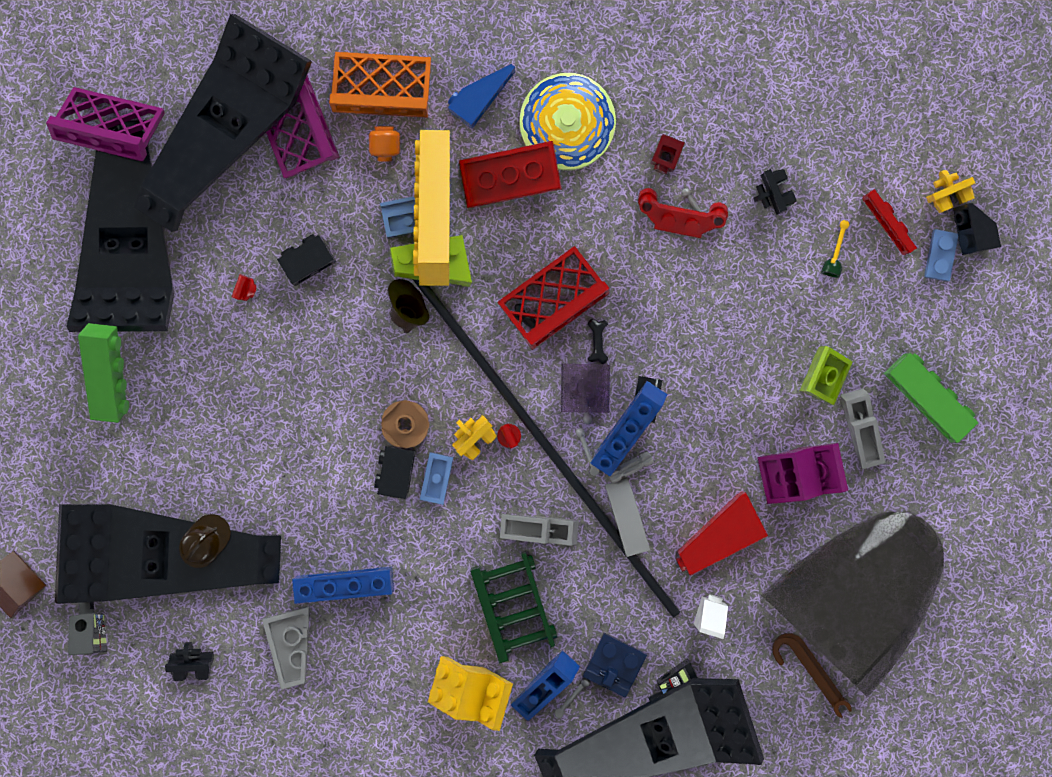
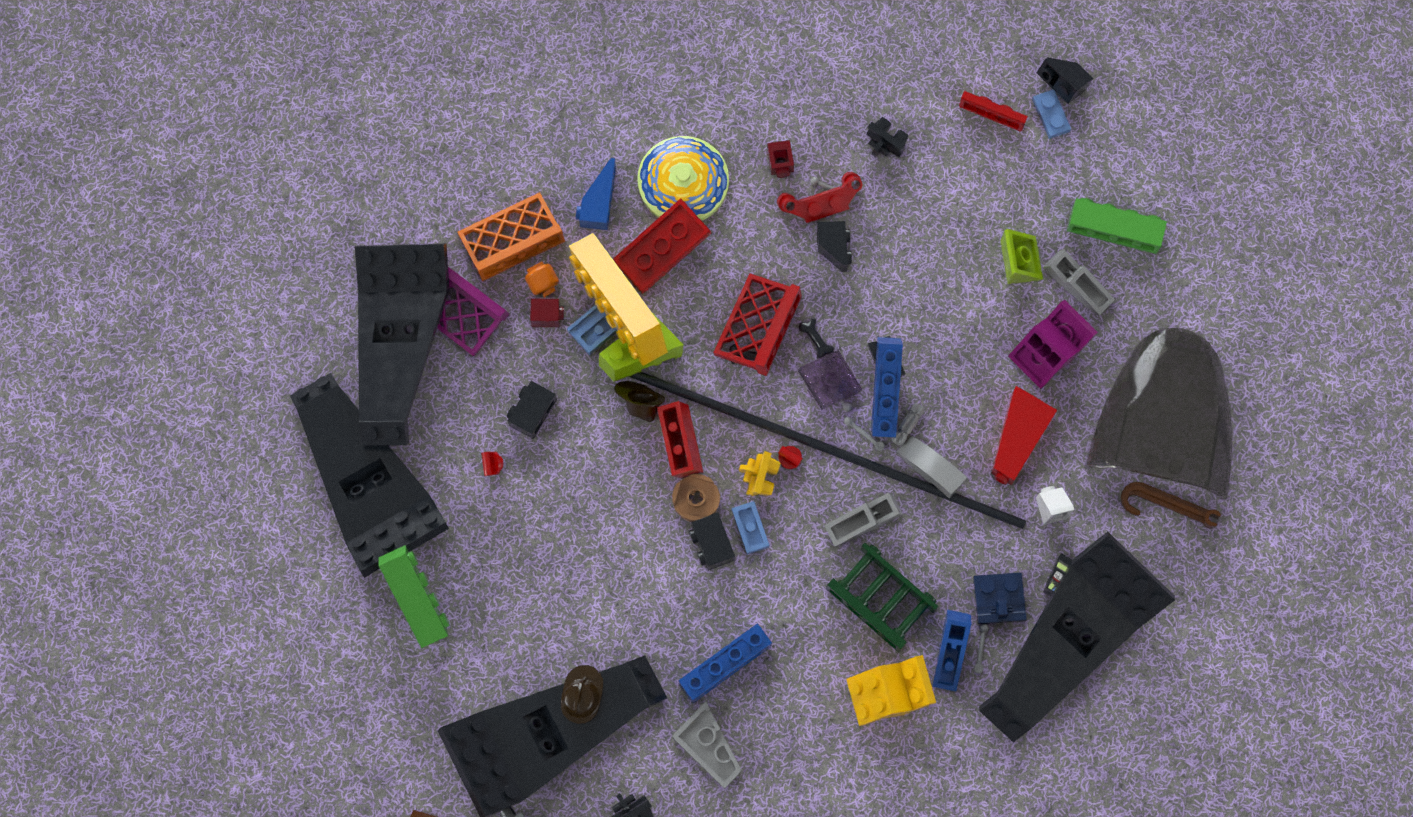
camera: 30 degrees left, 15 degrees down
magenta fence [46,87,165,161] -> none
hinge [821,220,849,278] -> none
yellow hips [926,170,975,213] -> none
none -> dark red brick [530,298,565,328]
none -> red brick [657,401,704,479]
none -> black slope [816,221,852,272]

